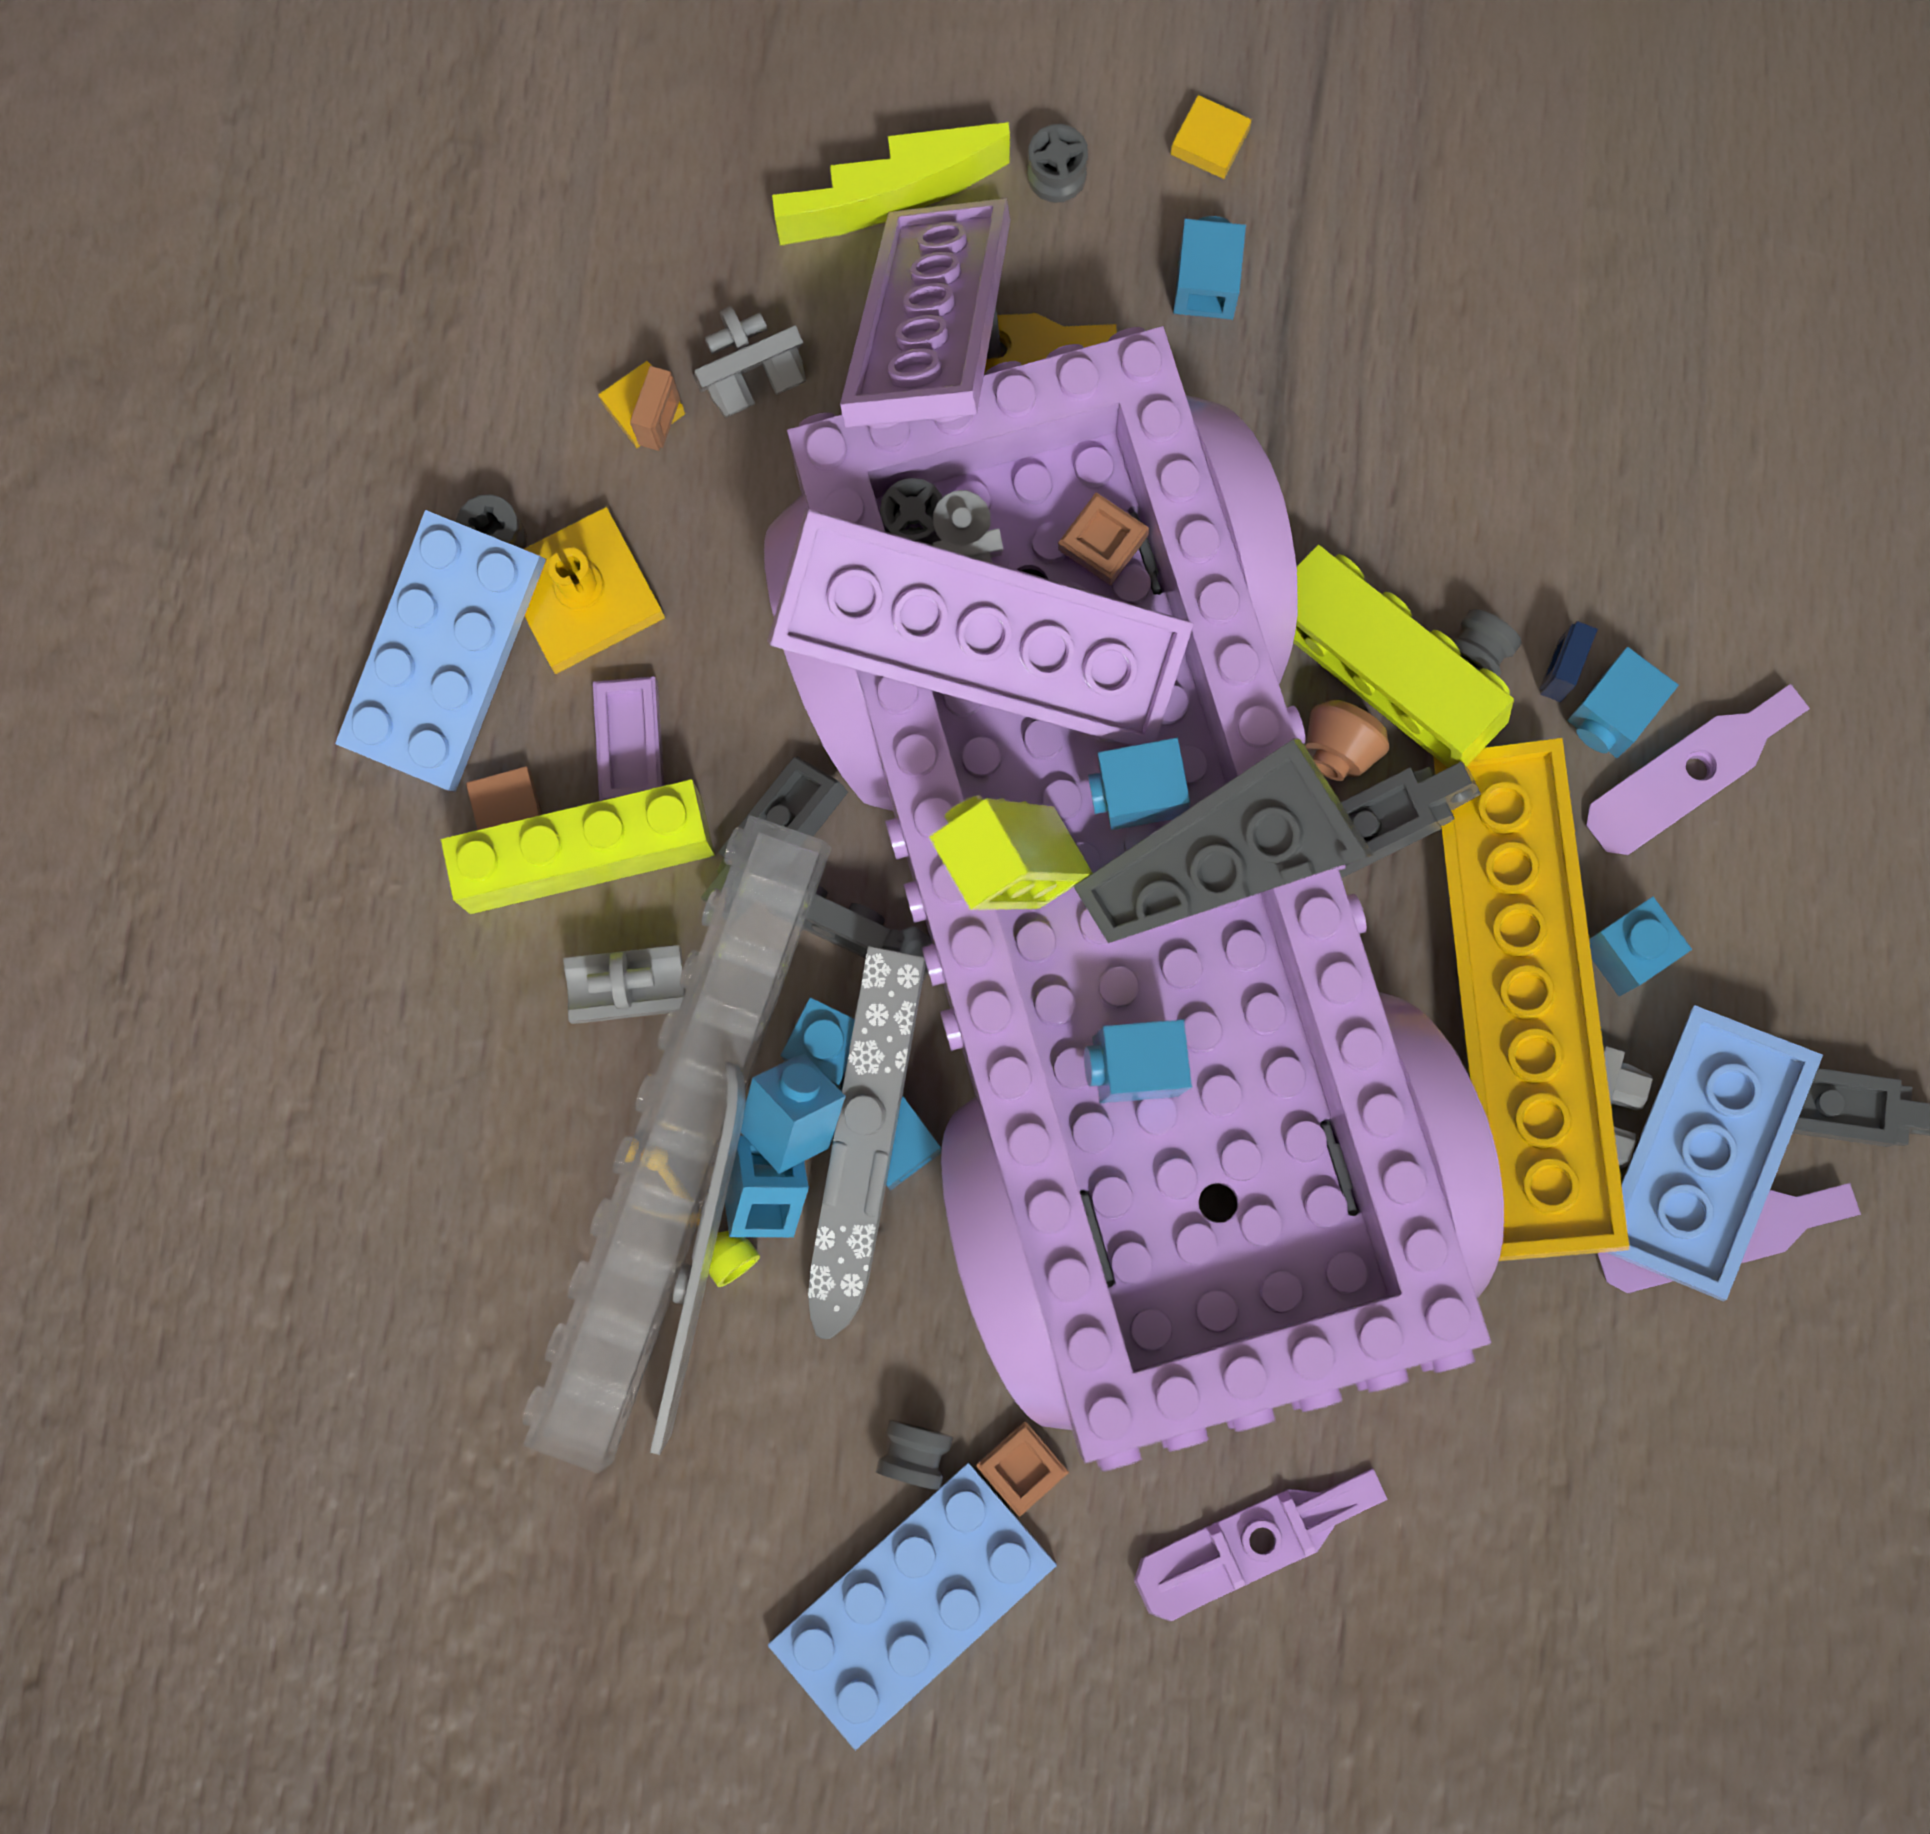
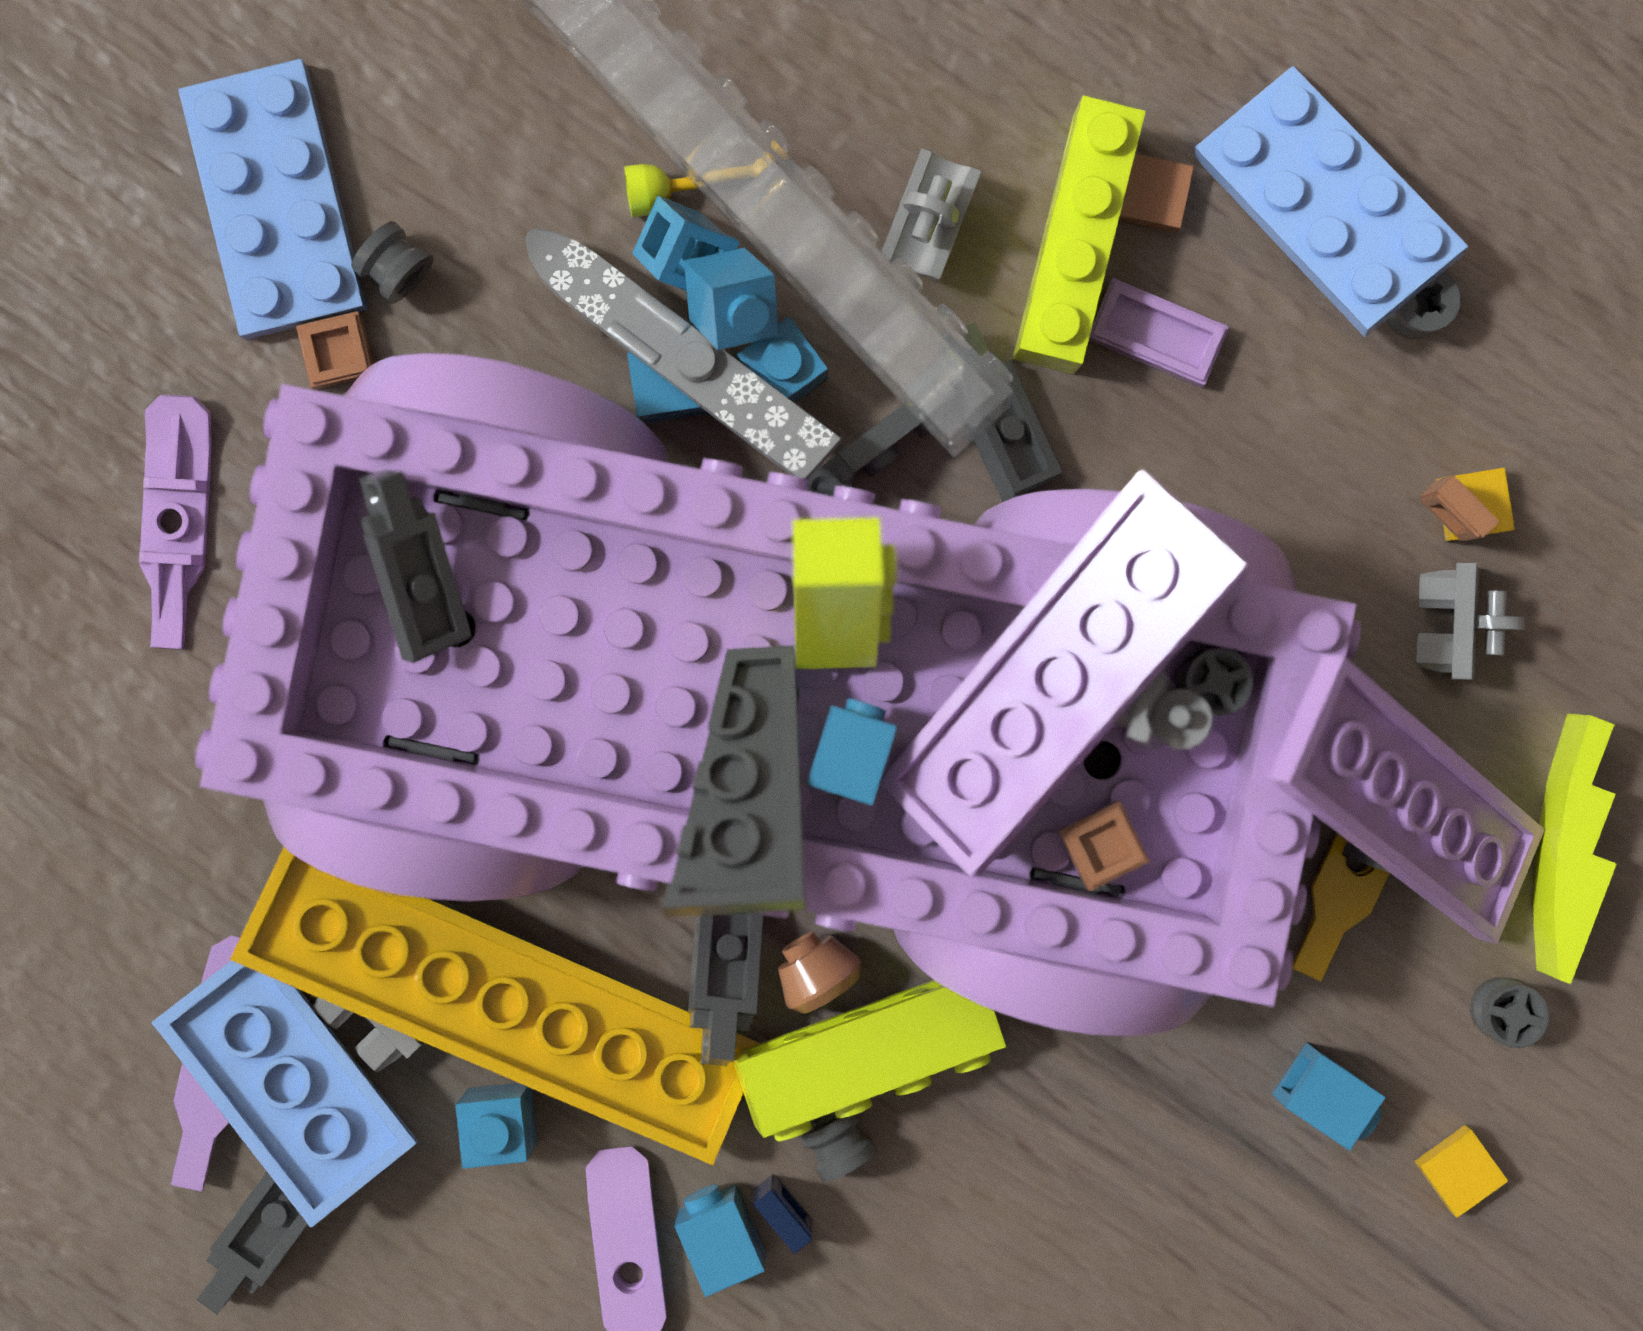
camera: 115 degrees right, 10 degrees up
yellow tile [524,507,665,674] -> none
light grey piece [650,1062,746,1455] -> none
dark azure brick [1084,1020,1192,1104] -> none
none -> dark grey hinge [360,470,471,663]

